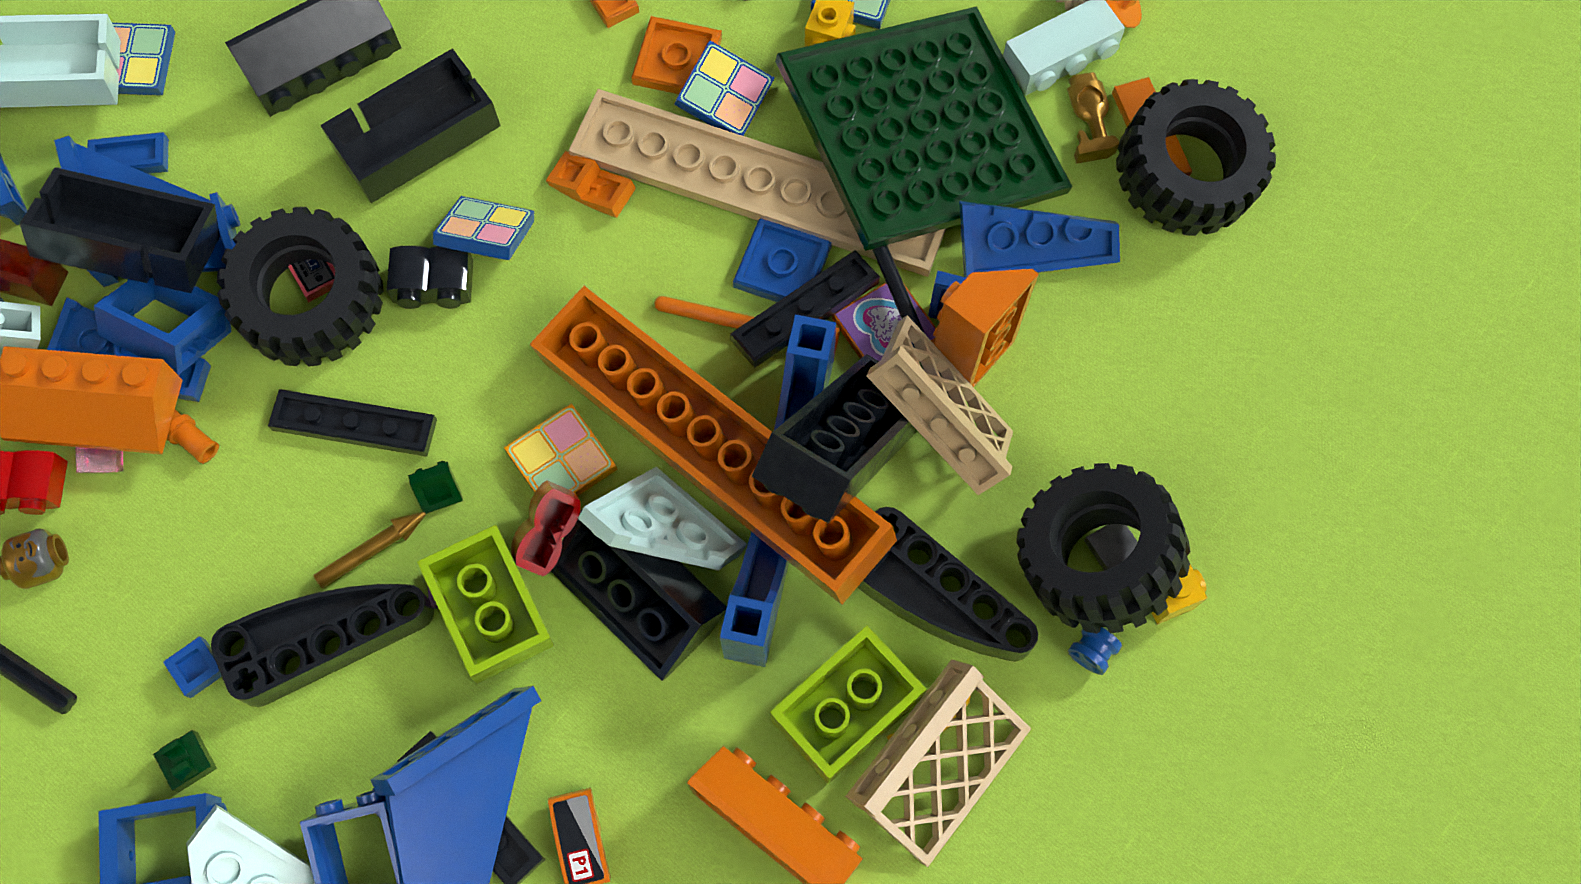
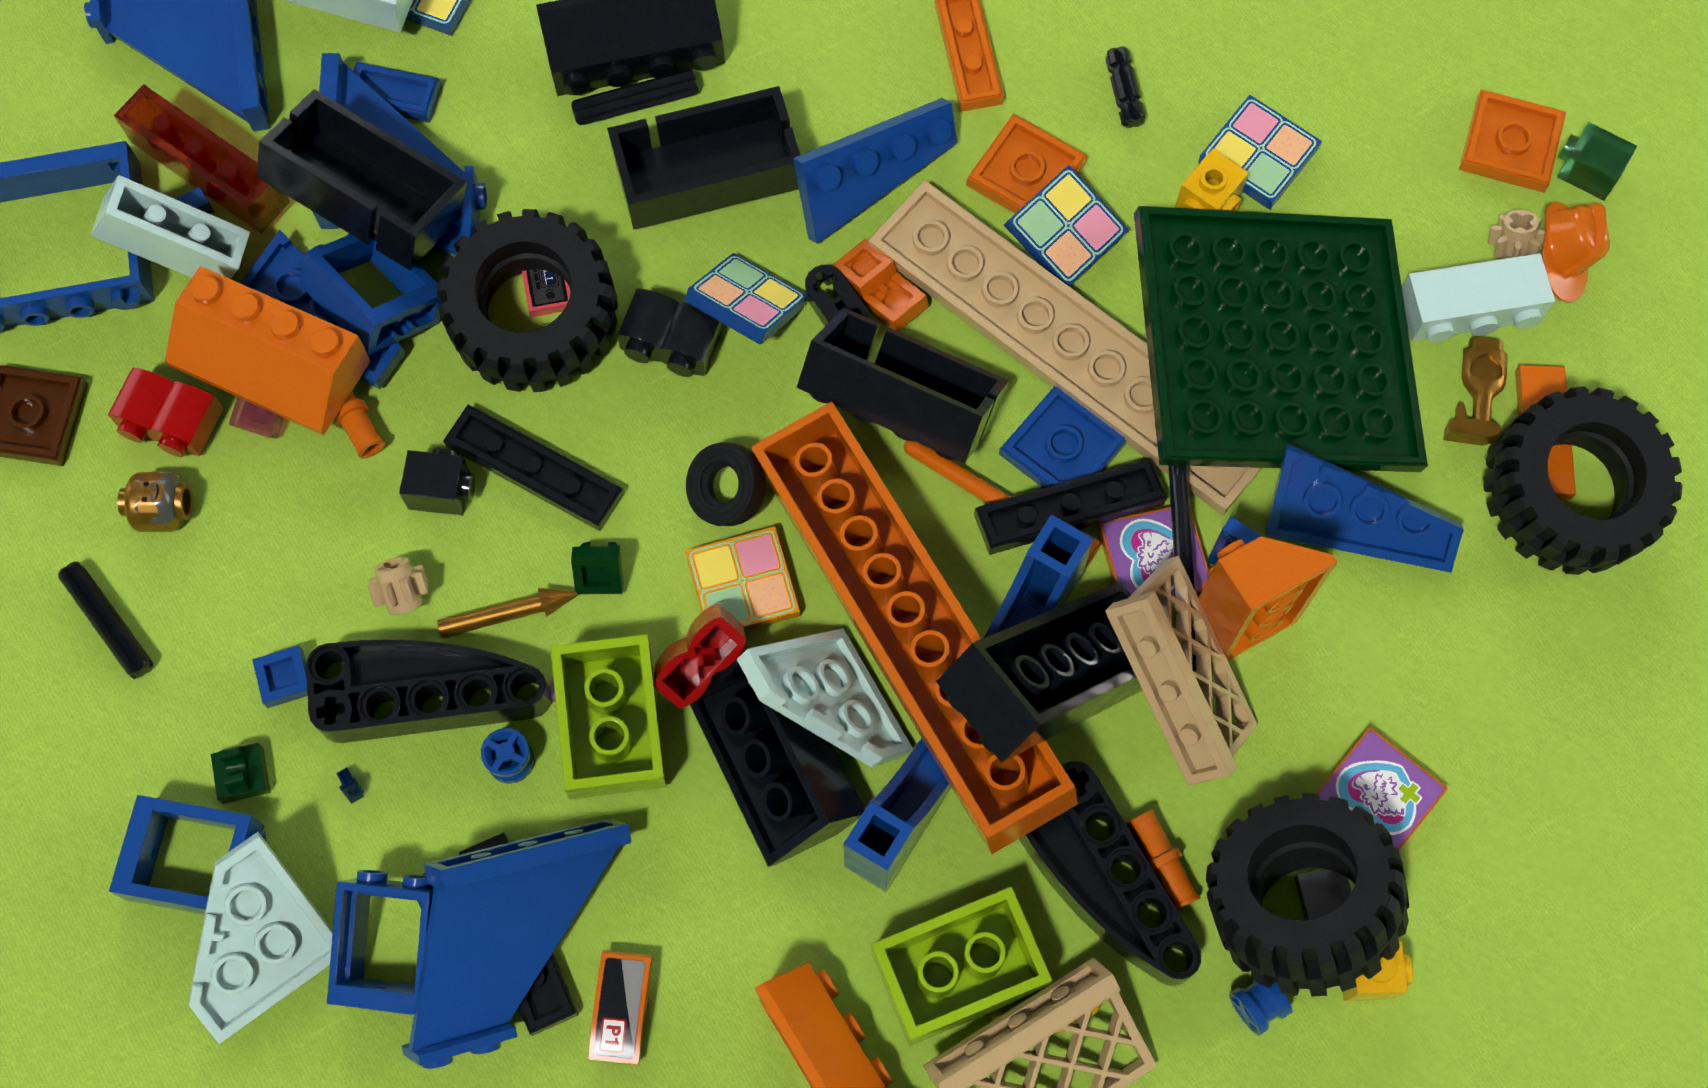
camera: 20 degrees right, 0 degrees up
none -> piece [336,767,364,804]
none -> tan gear [368,557,429,615]
none -> black brick [399,448,475,516]
none -> blue wheel [481,728,535,784]
none -> black axle [571,69,698,125]
none -> black tyre [686,442,766,526]
none -> blue wing [793,98,957,244]
none -> black piece [796,307,1009,464]
none -> black beam [805,265,869,326]
none -> orange pin [1126,810,1201,910]
none -> tile [1316,727,1448,850]

